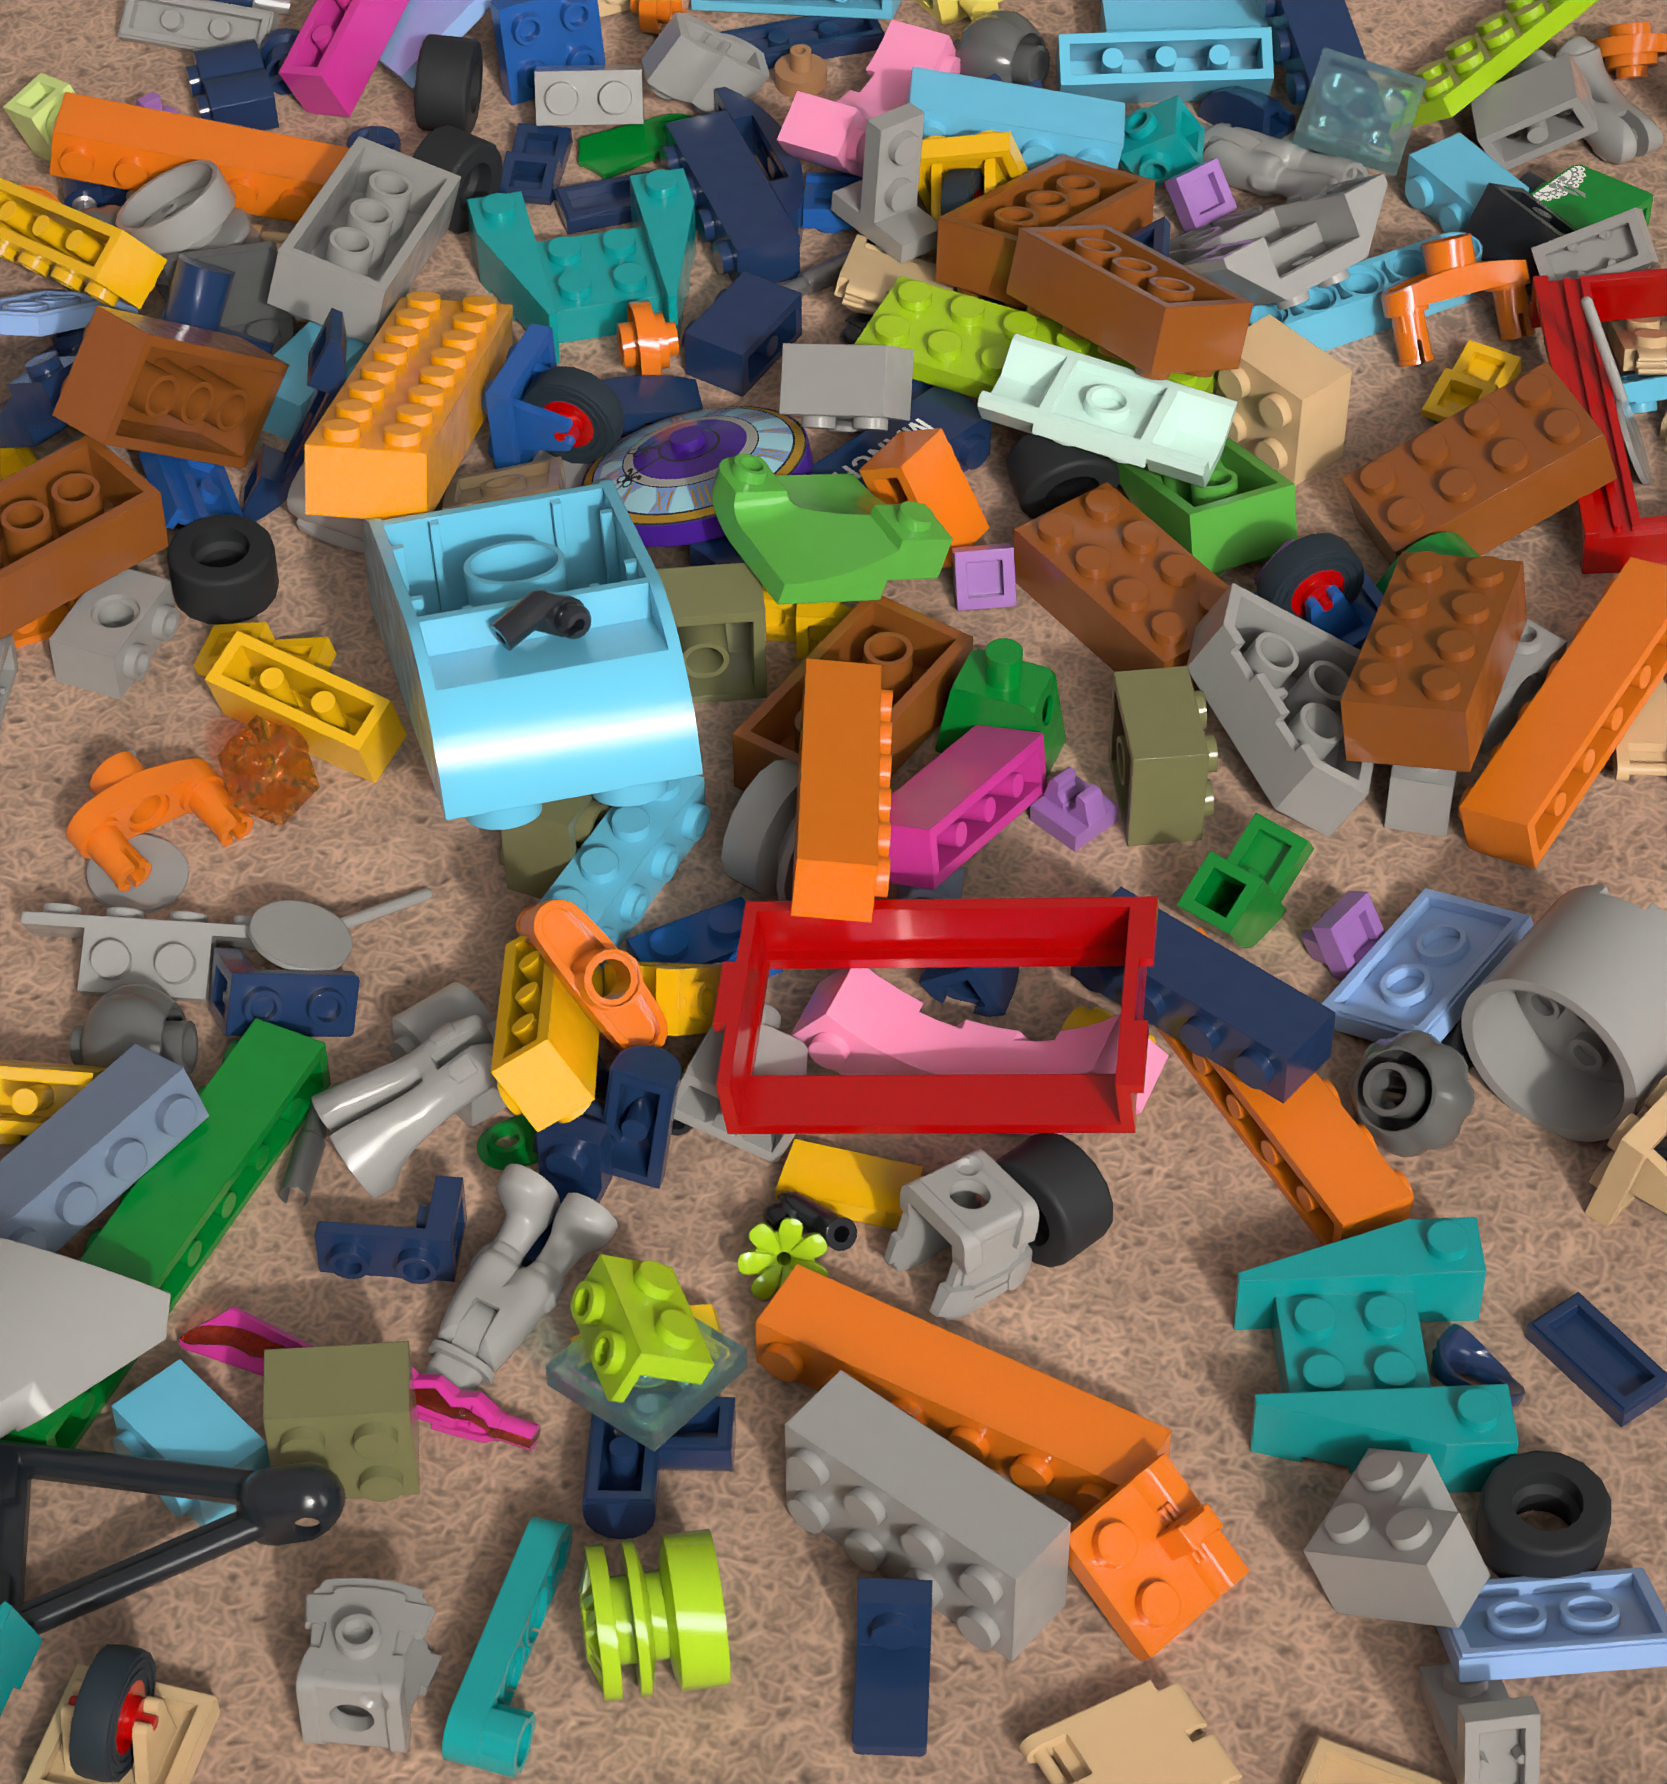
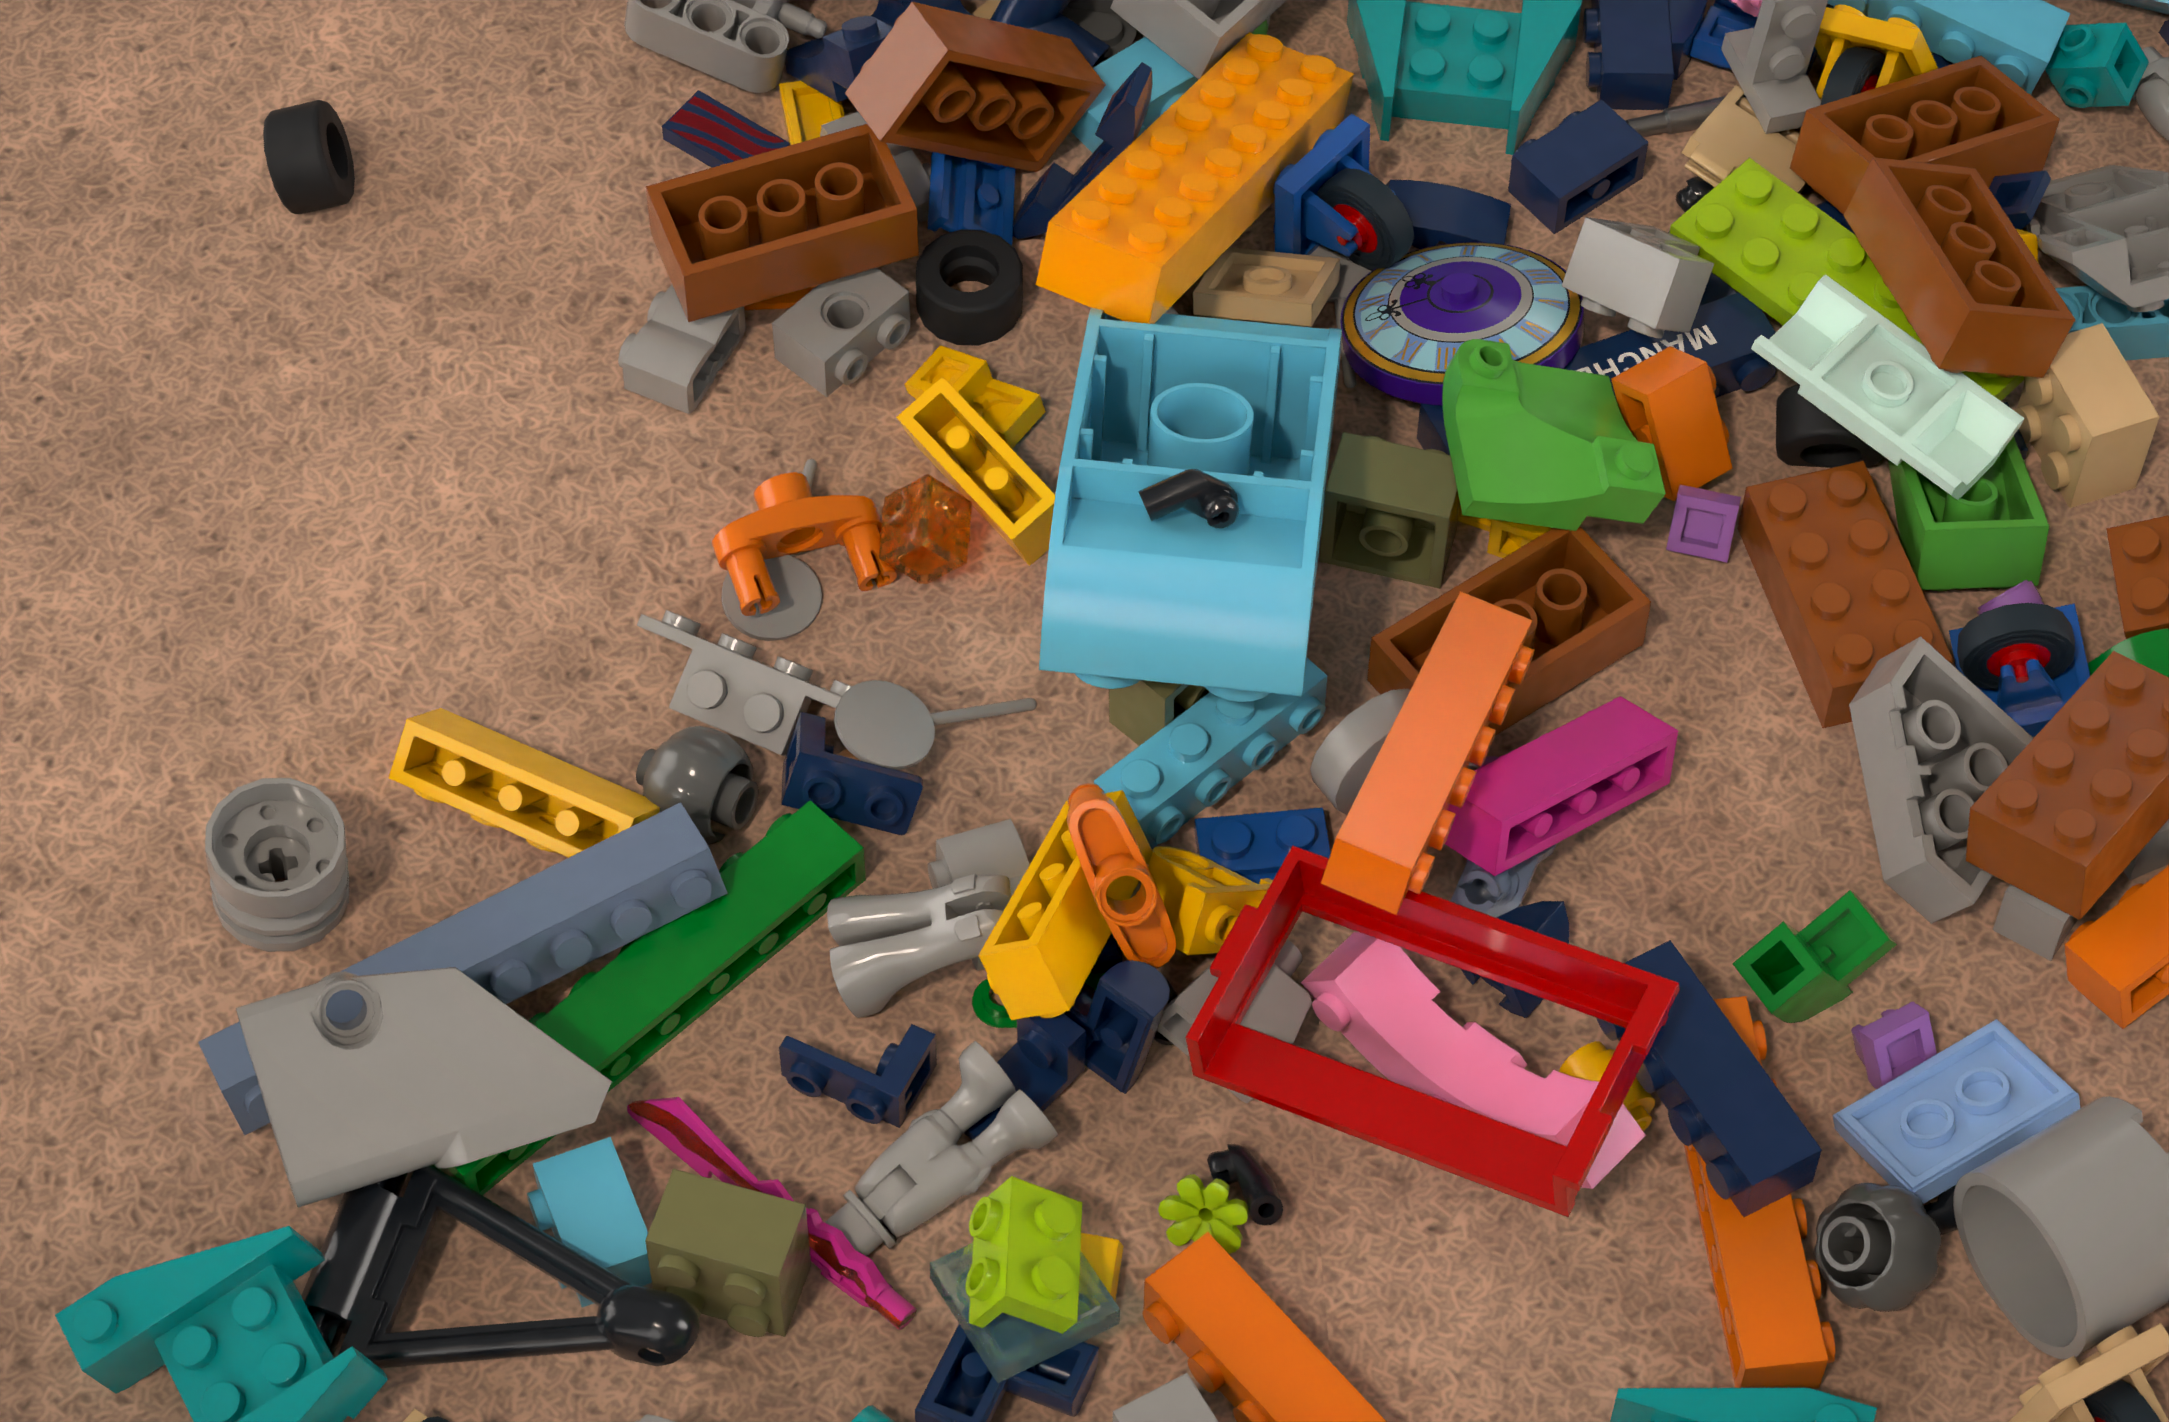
camera: 20 degrees right, 10 degrees up
flat silver pin [279,1102,327,1206] -> none
orange plate [616,300,679,375] -> none
yellow tile [776,1139,924,1230] -> none
light grey piece [884,1149,1039,1321] -> none
green torso [935,638,1066,778] -> none
black tyre [986,1133,1113,1268] -> none
medium lavender tile [1030,767,1119,852] -> none
olive brick [1108,666,1218,846] -> none
medium lavender tile [1164,158,1238,232] -> none

